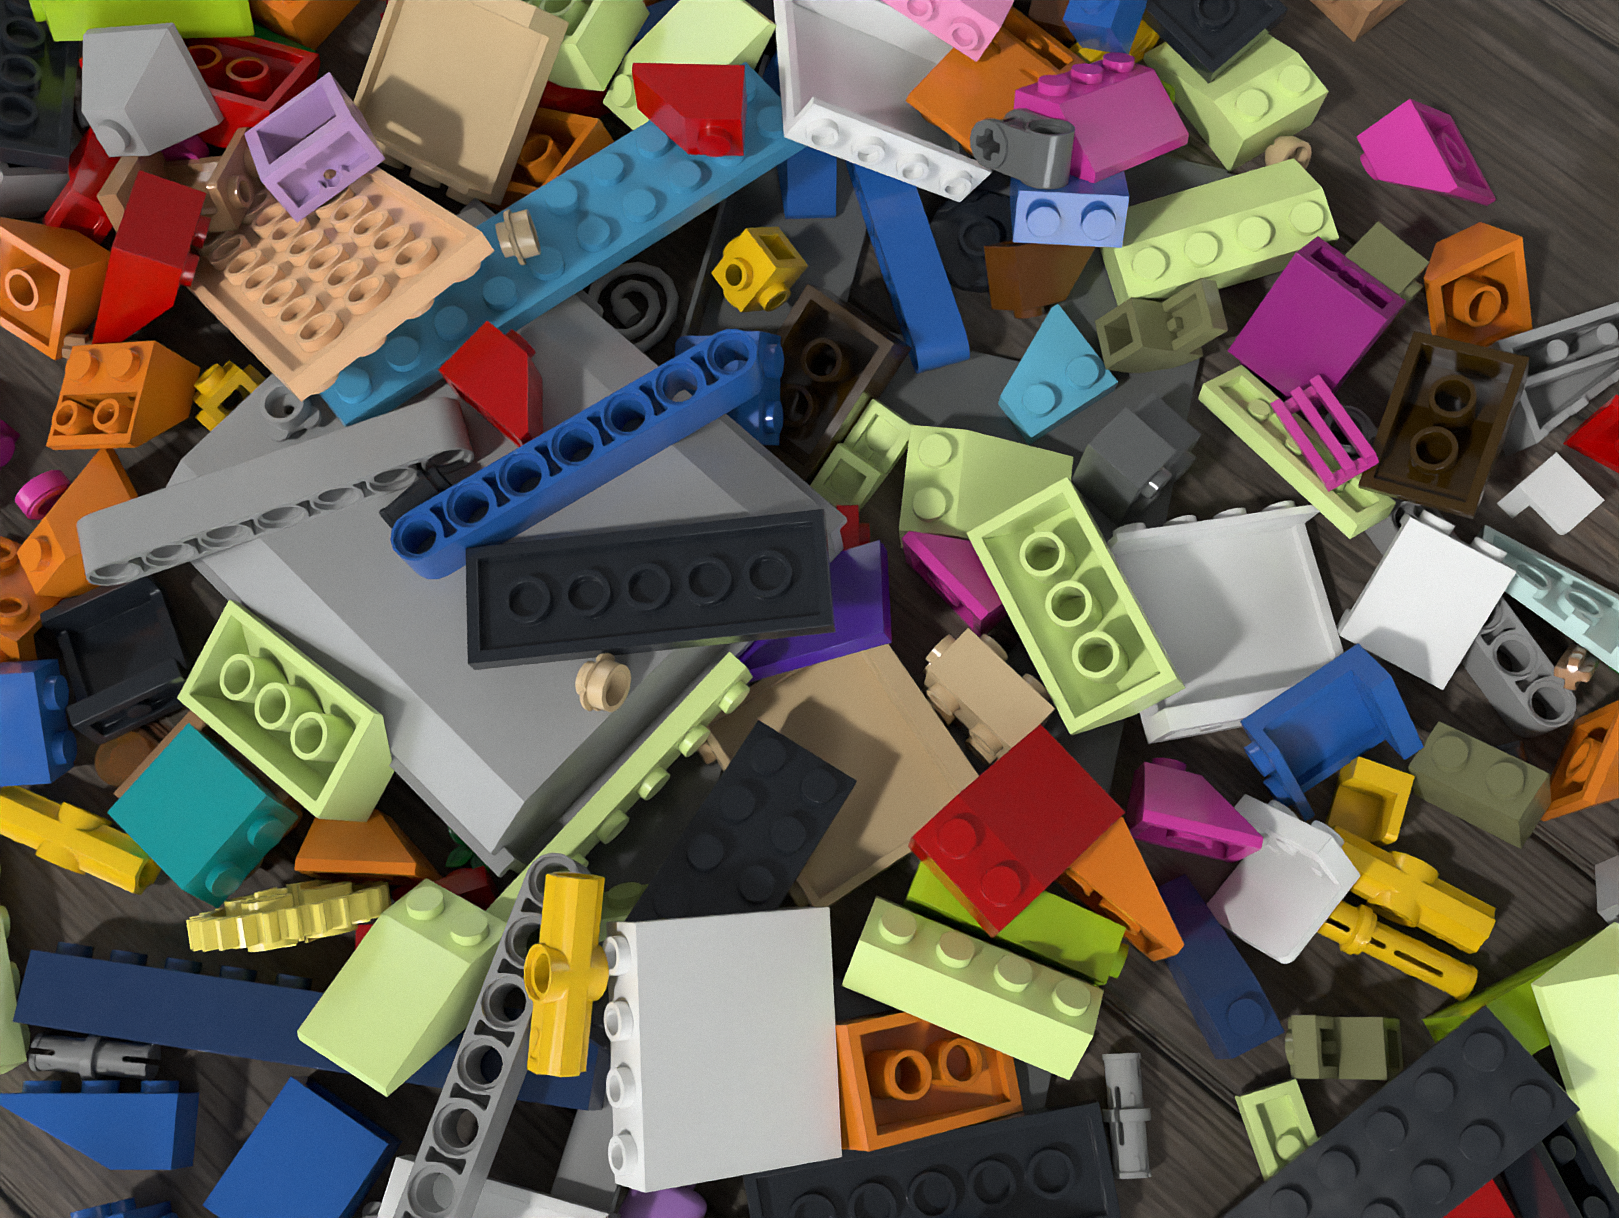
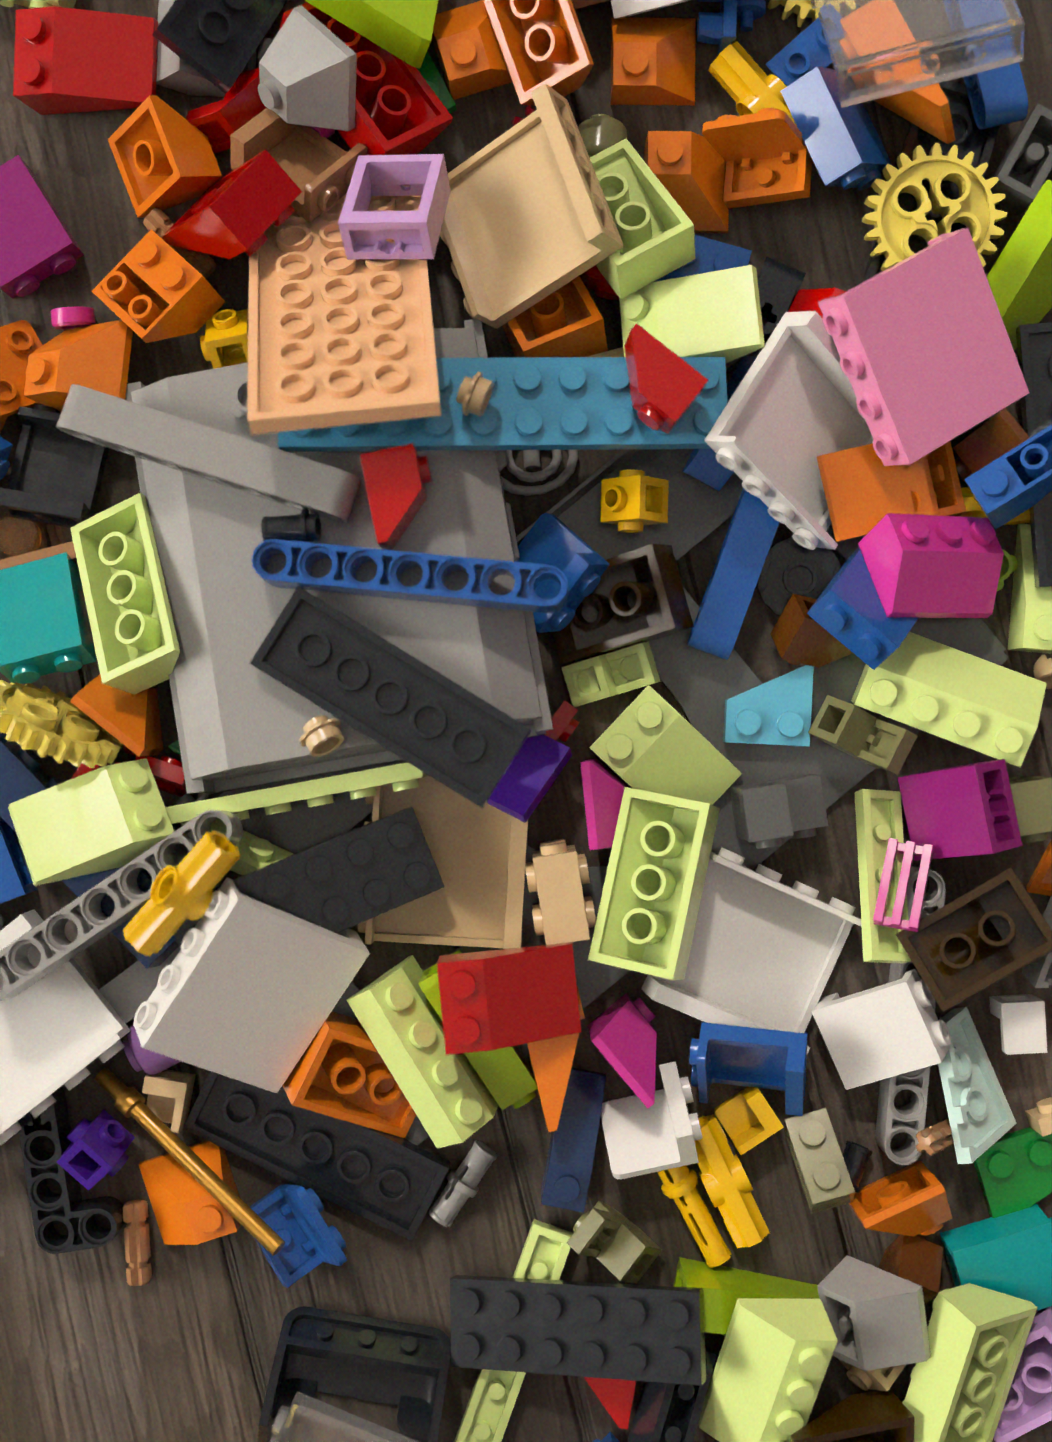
camera: 30 degrees right, 15 degrees up
dark grey piece [970,108,1075,189] -> none

